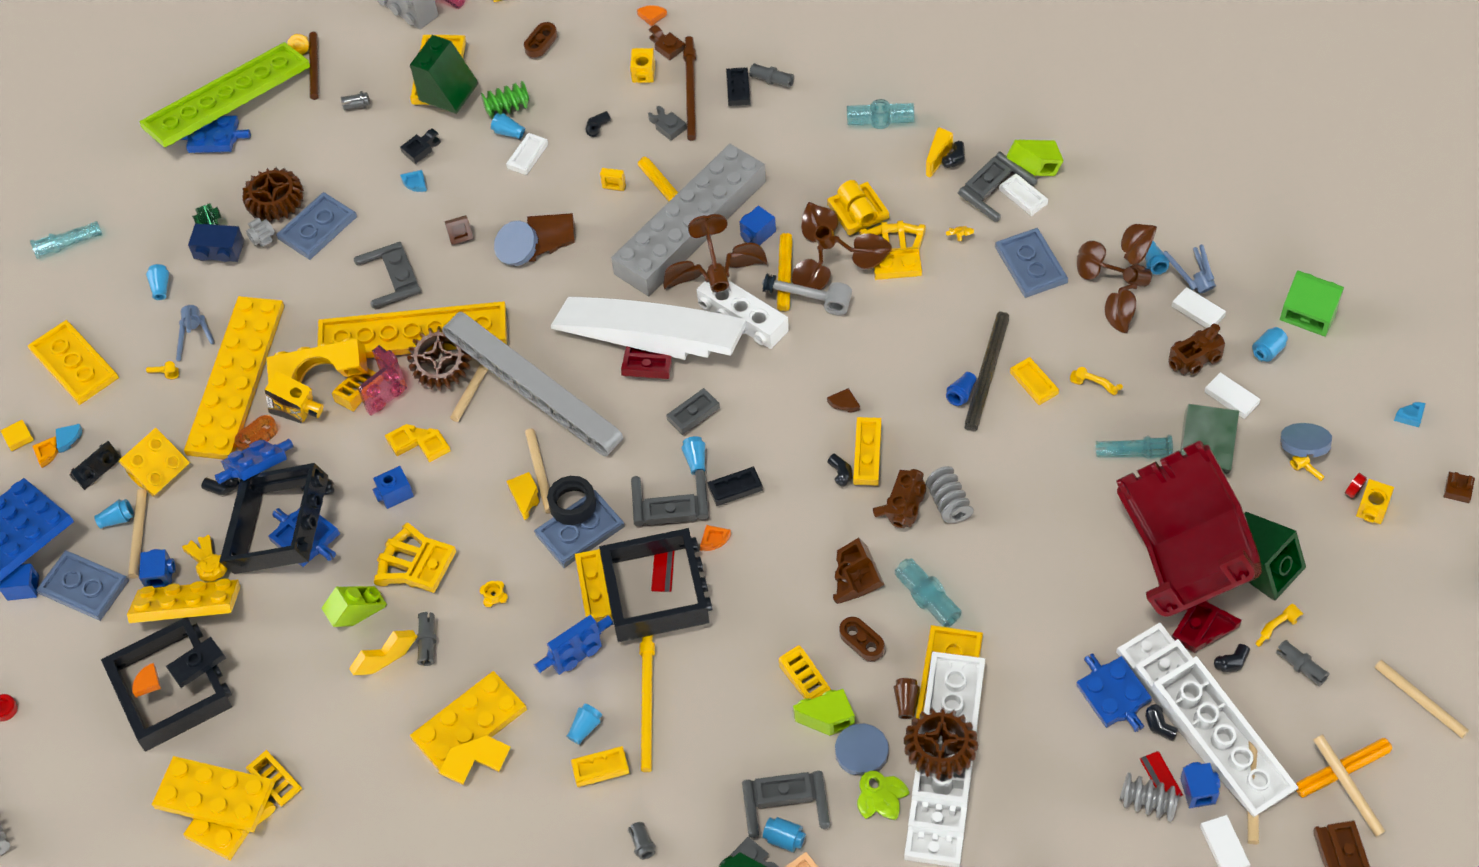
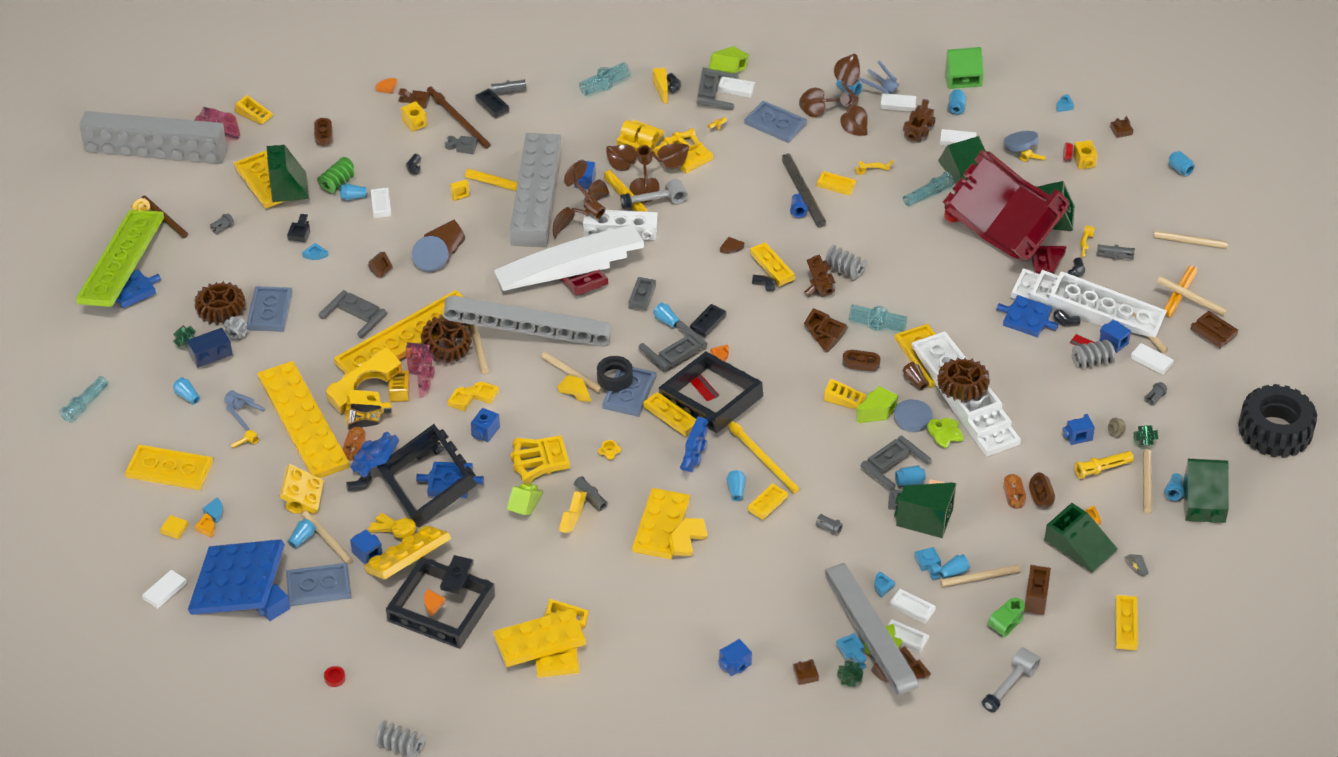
camera: 40 degrees left, 10 degrees down
black hinge [69,441,121,490] -> none

